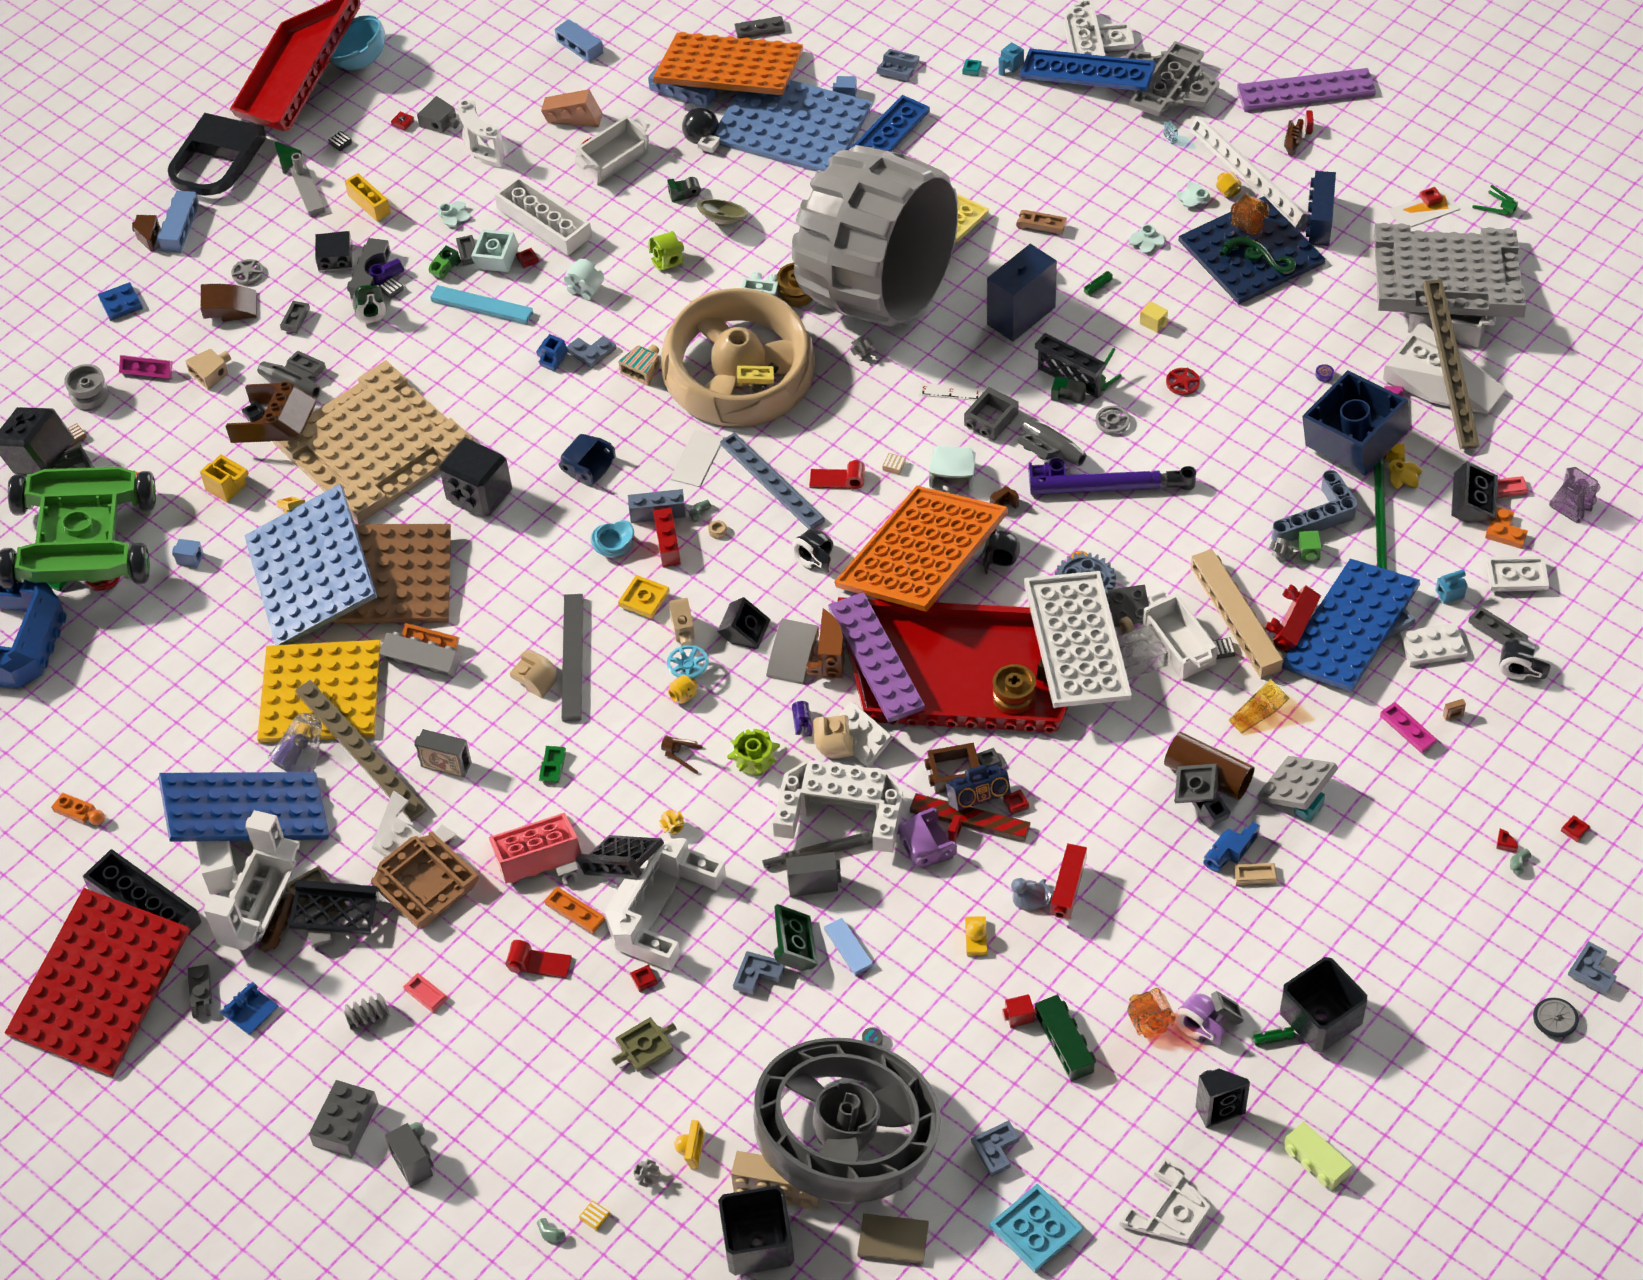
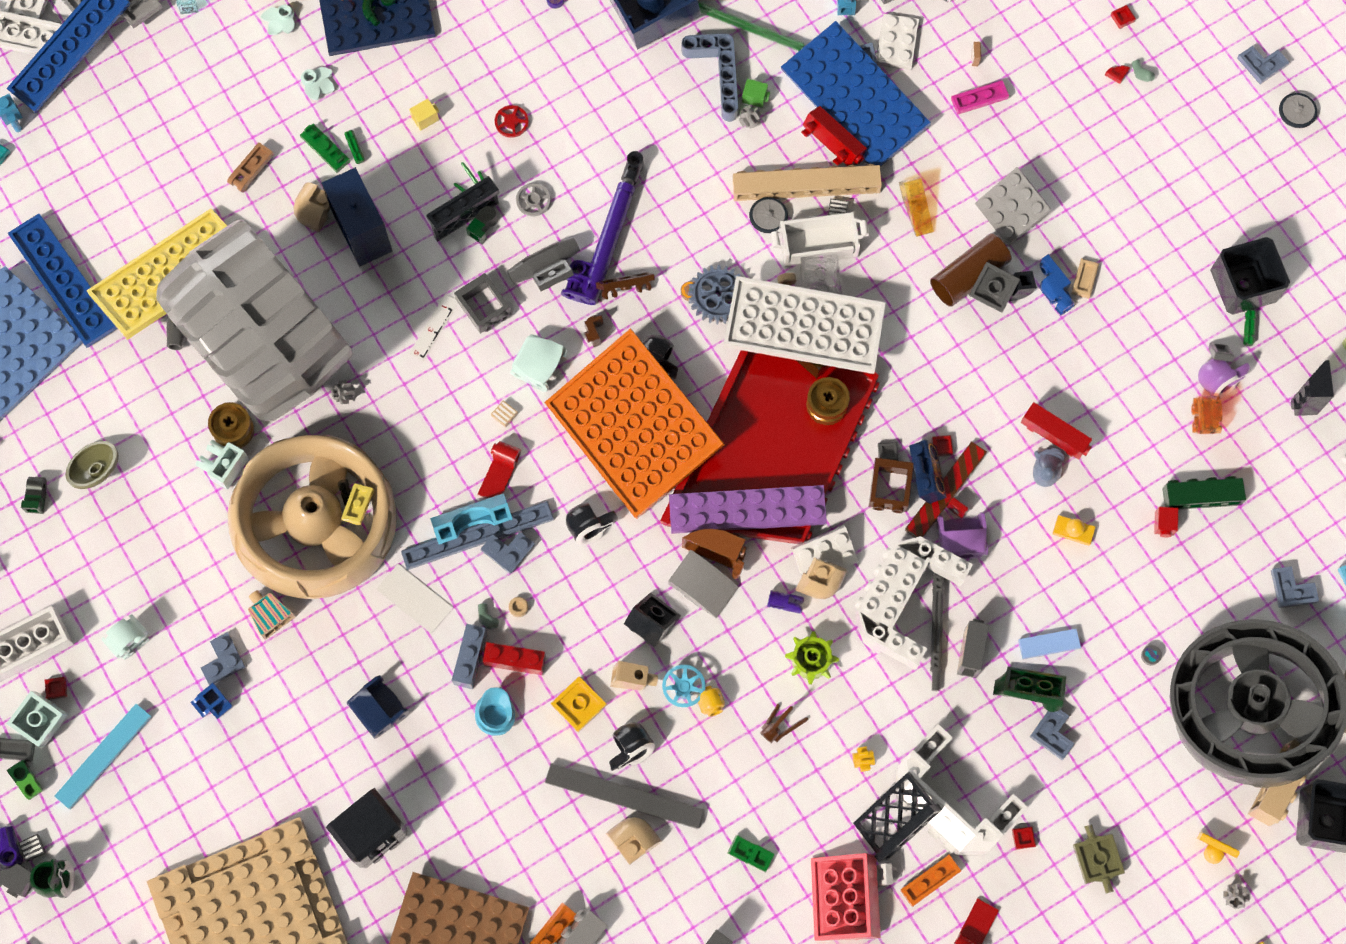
camera: 75 degrees left, 20 degrees up
lime brick [648,231,684,270] -> none
dark grey hinge [1107,584,1149,627] -> none
none -> green plate [300,123,351,173]
none -> medium azure arch [430,493,512,544]
none -> sand blue plate [480,532,535,574]
none -> reddish brown plate [596,272,655,300]
none -> black piece [609,722,655,771]
none -> light grey wheel [749,197,788,233]

